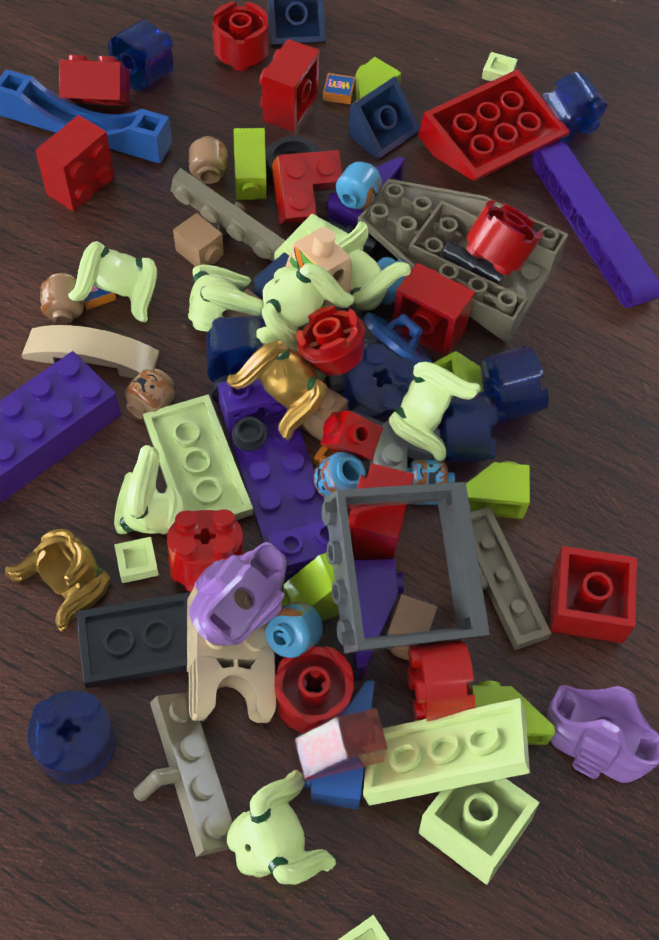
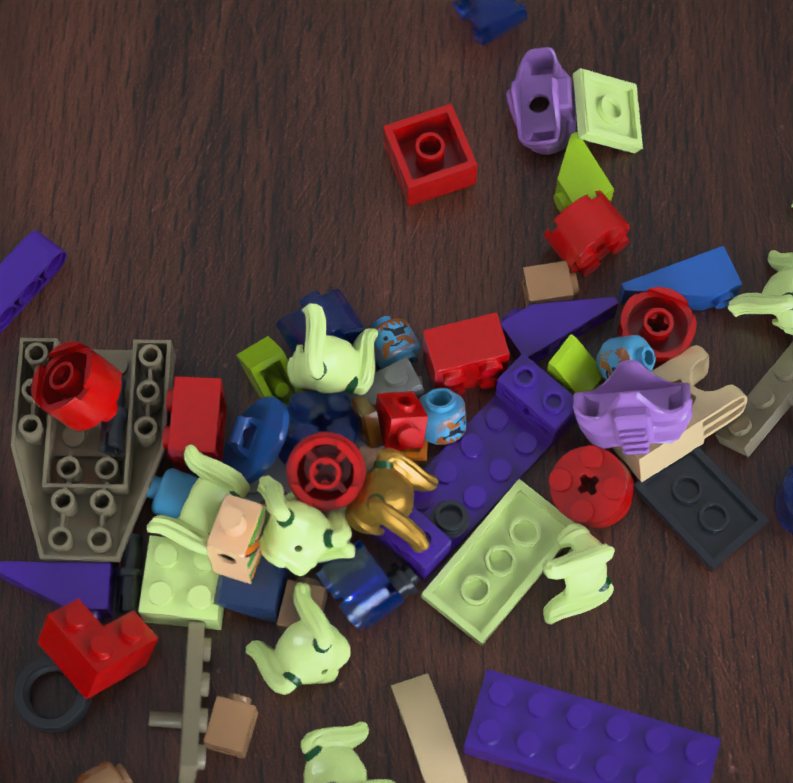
camera: 115 degrees left, 10 degrees up
pearl gold hair [5,529,110,631] -> none
yellowish green plate [115,537,159,583] -> none
medium nougat head [124,369,175,419] -> none
lime slope [234,128,266,200] -> none
clear red slope [295,708,388,781] -> none
dark grey window [321,482,490,654] -> none
dark azure head [336,162,382,210] -> none
yellowish green plate [363,698,530,806] -> none
yellowish green brick [419,778,540,885] -> none
lime slope [466,461,530,519] -> none
dark tan plate [470,507,552,650] -> none
clear blue brick [482,345,549,423] -> none
none -> reddish brown tile [351,395,384,448]
none -> yellowish green tile [573,68,643,153]

